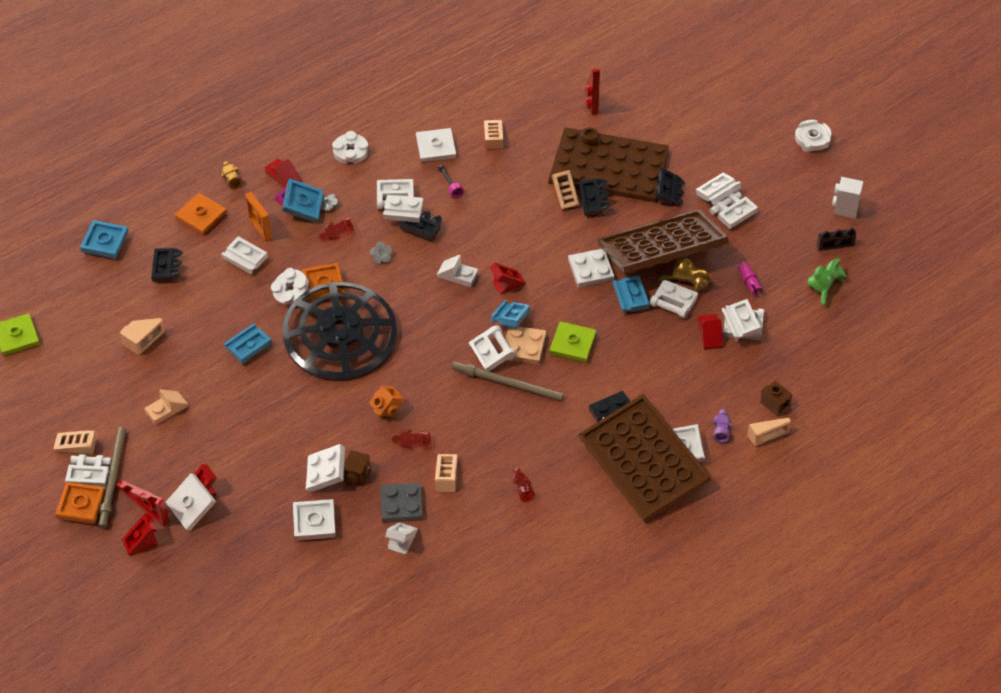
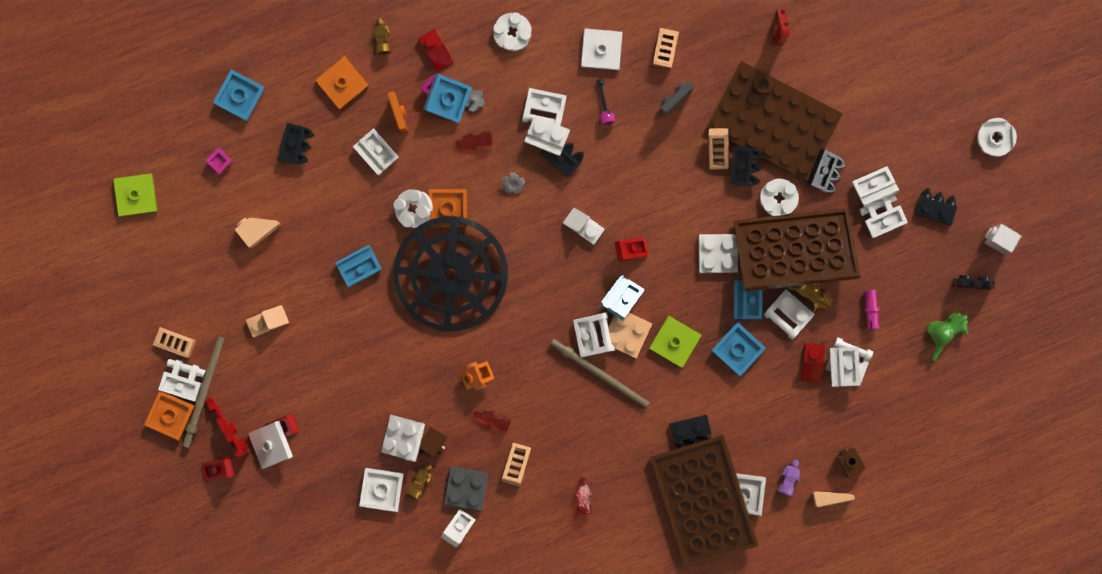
camera: 15 degrees right, 35 degrees up
none -> dark pink plate [205,147,233,174]
none -> pearl gold piece [406,463,432,500]
none -> dark grey plate [659,81,694,117]
none -> dark azure plate [711,322,766,376]
none -> white plate [760,179,799,216]
none -> black plate [914,188,957,226]

